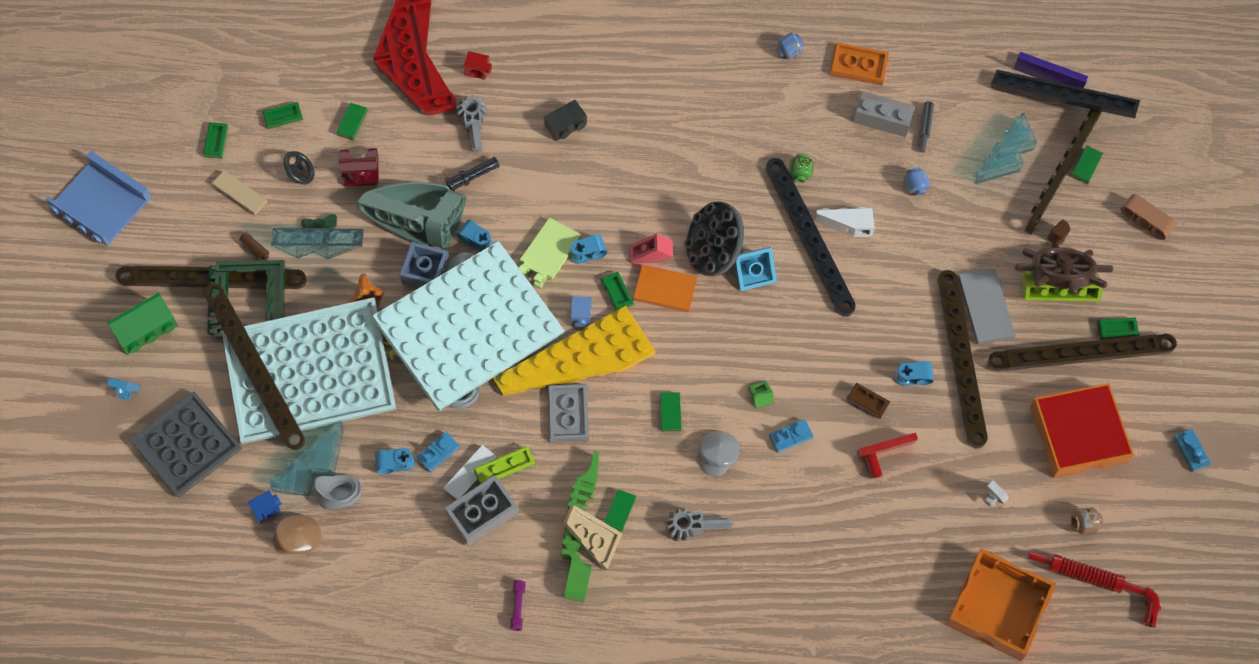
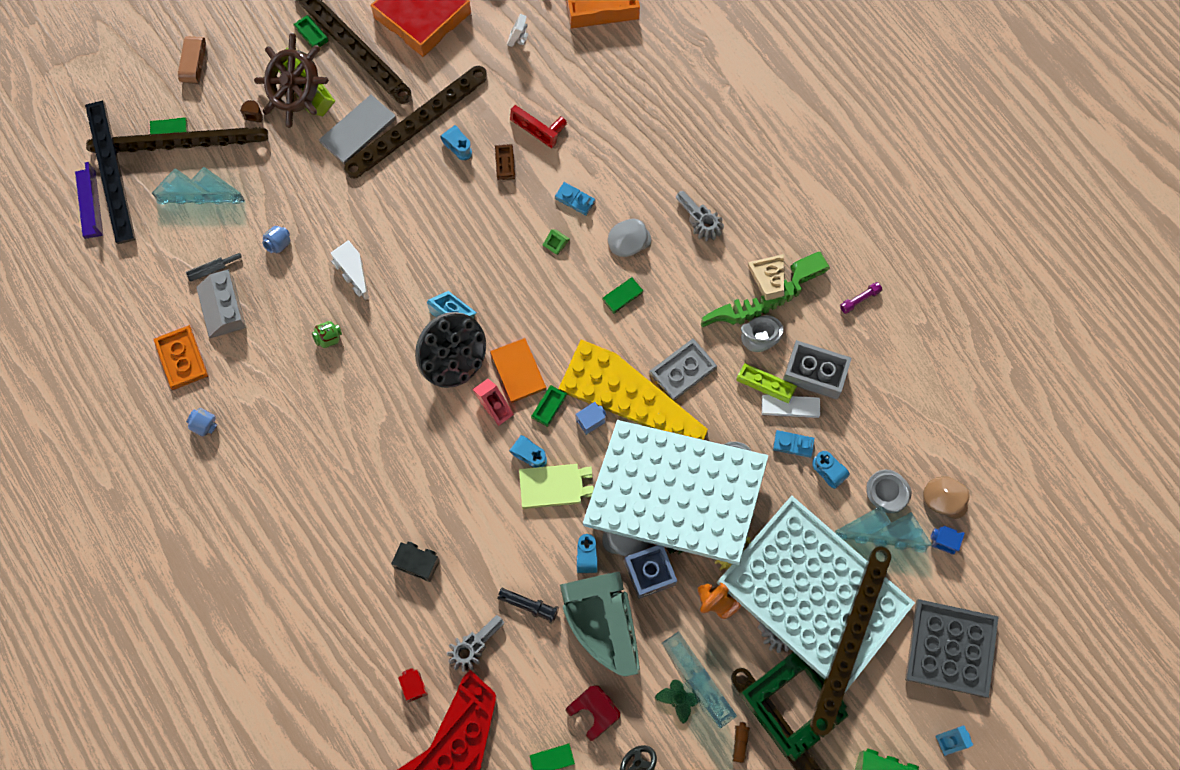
camera: 125 degrees left, 5 degrees up
green tile [604,489,636,533] -> none
black plate [766,158,856,317] -> none
none -> light grey piece [741,315,784,352]

